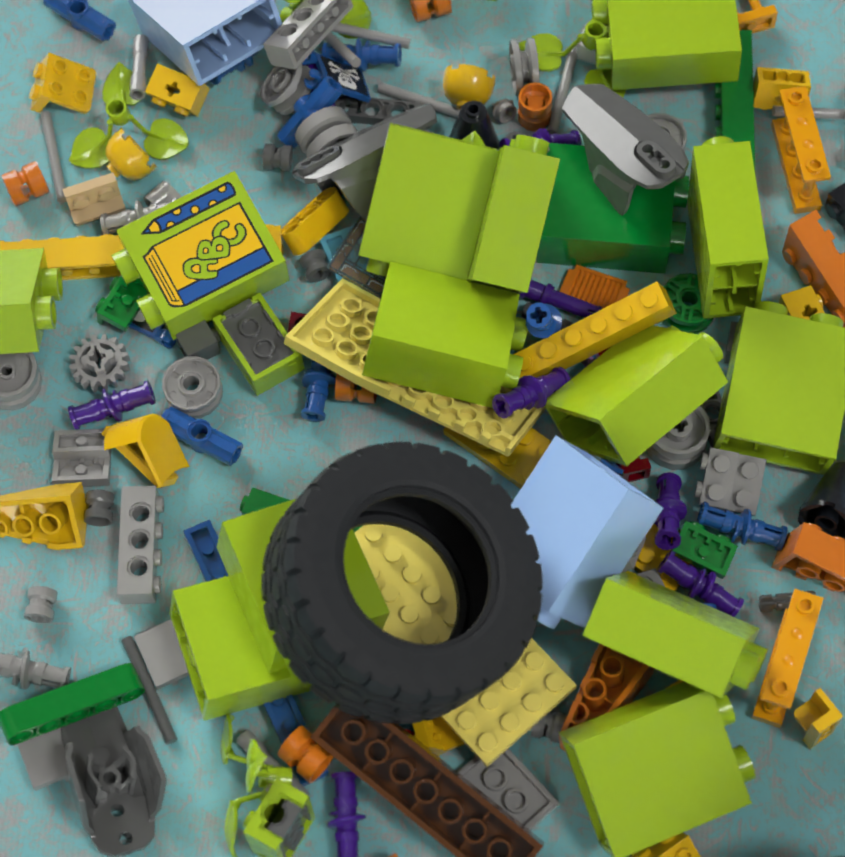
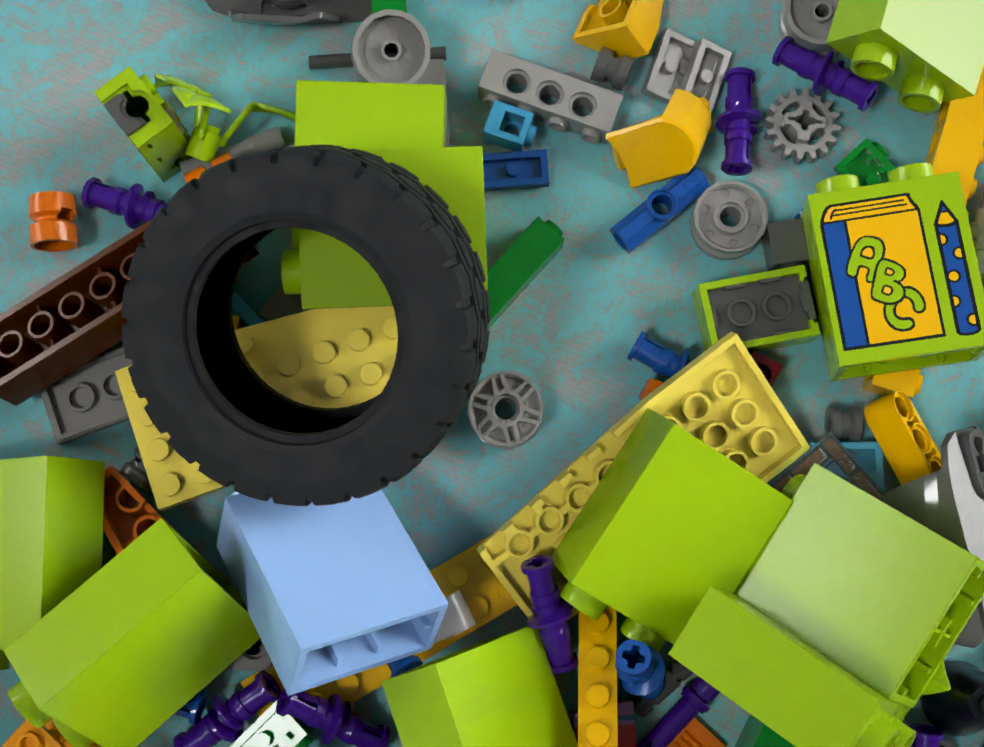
camera: 105 degrees right, 15 degrees up
none -> light grey wheel [351,9,431,84]
none -> dark azure brick [483,100,538,152]
none -> dark purple piece [772,36,881,112]

